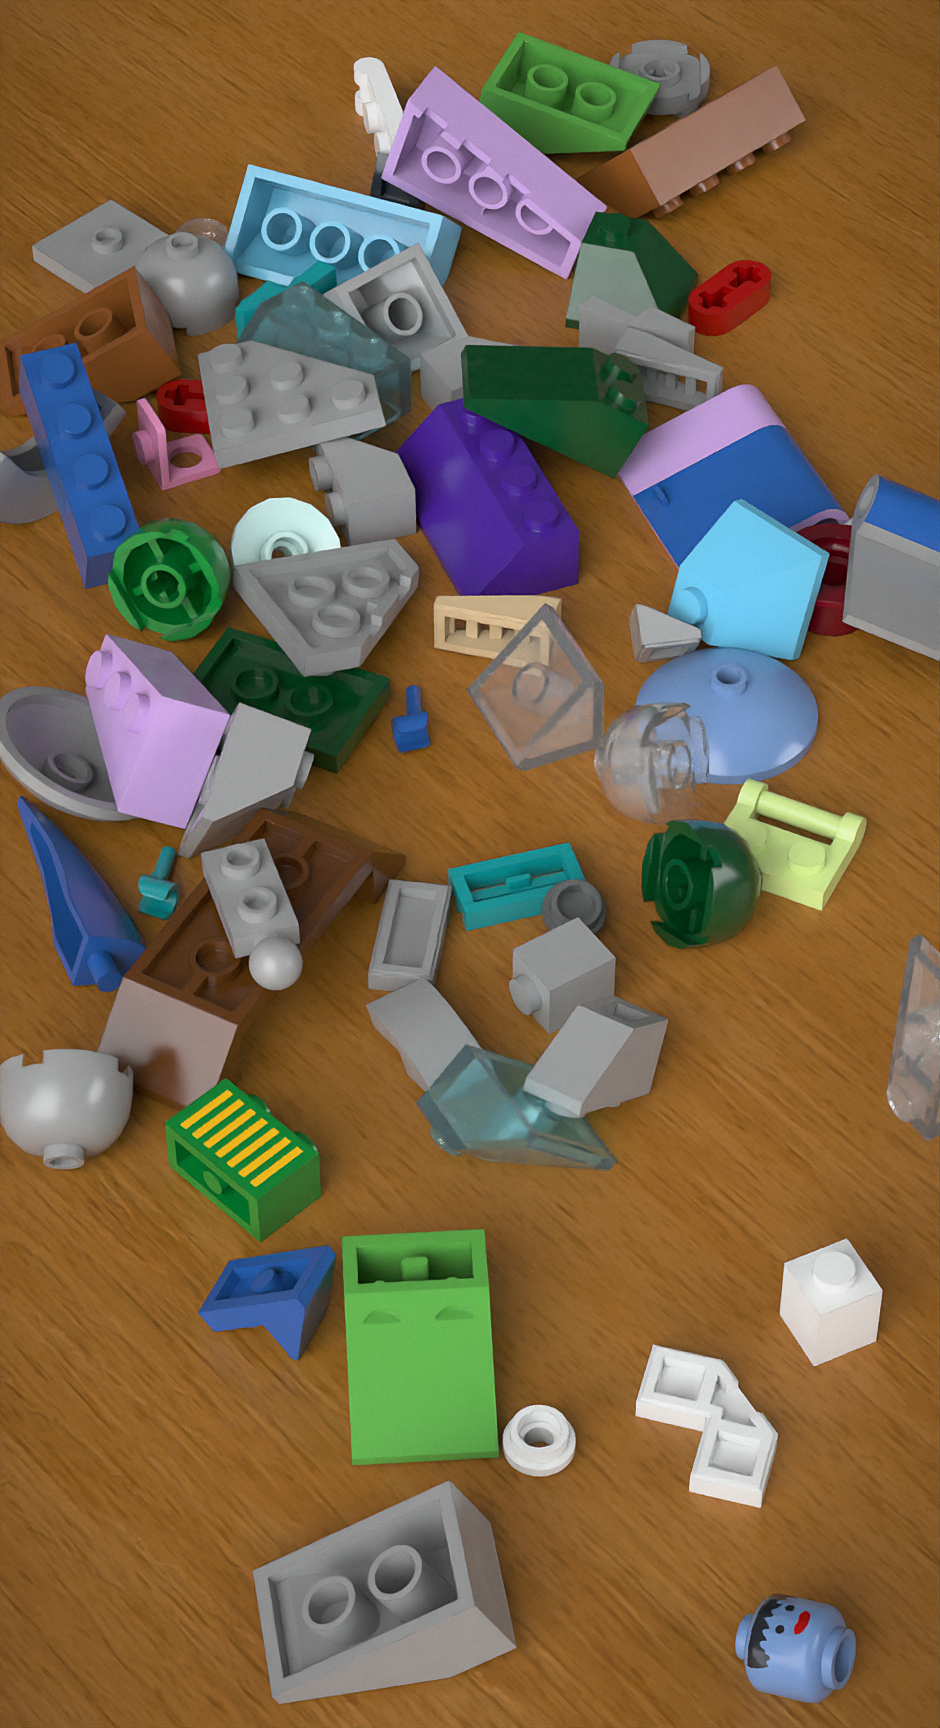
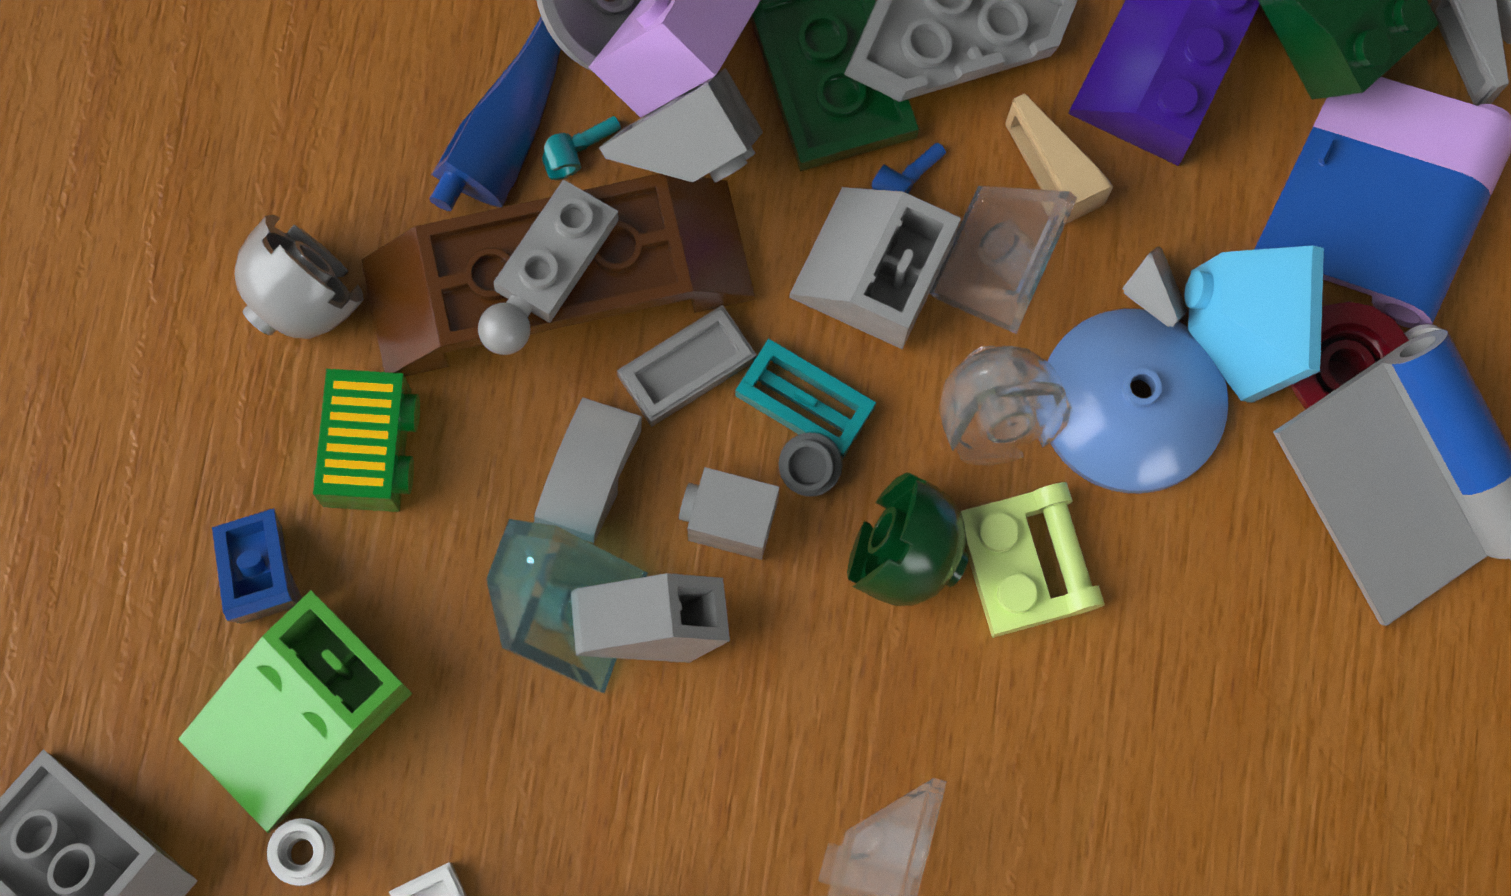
camera: 45 degrees right, 30 degrees up
none -> light grey slope [789,187,961,350]

